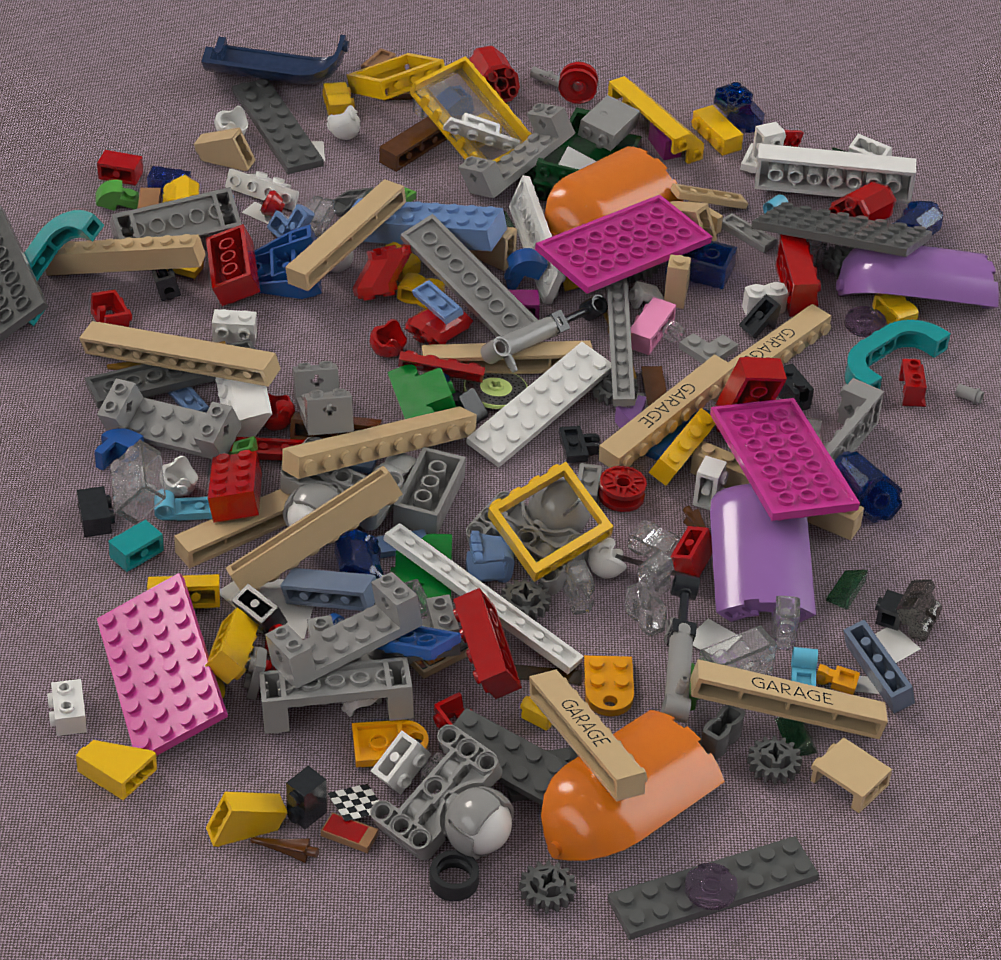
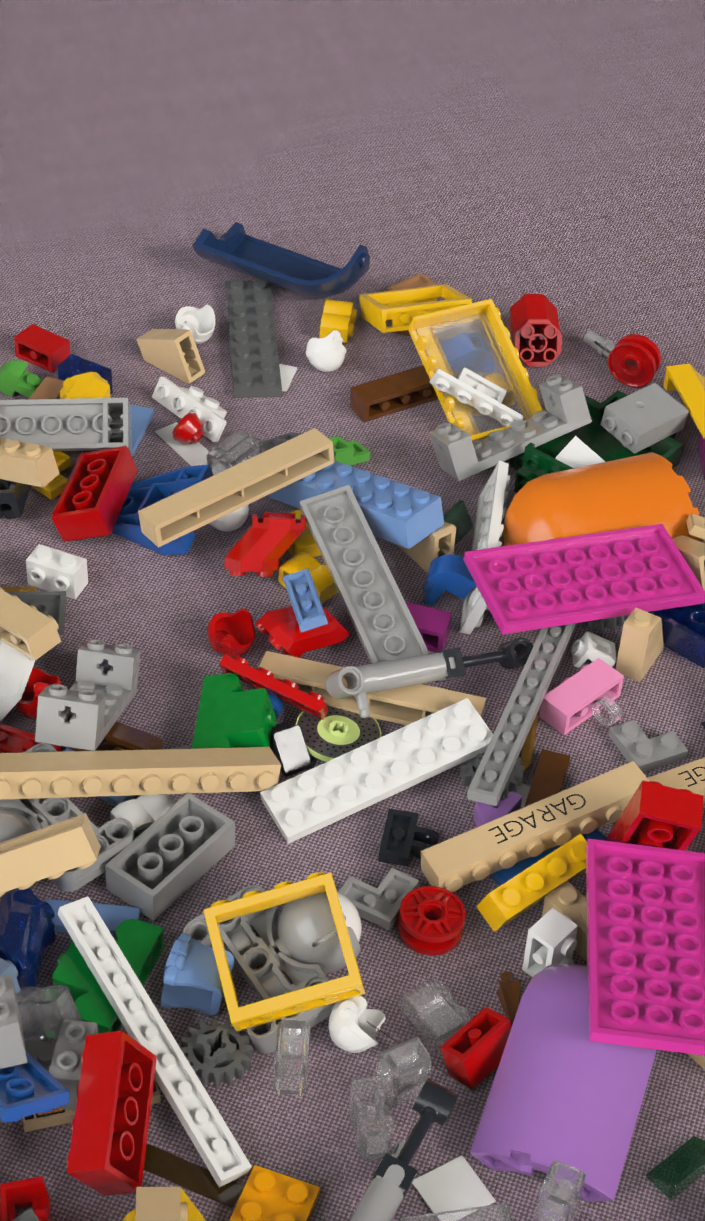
camera: 20 degrees right, 0 degrees up
medium blue brick [267,204,315,238] -> none

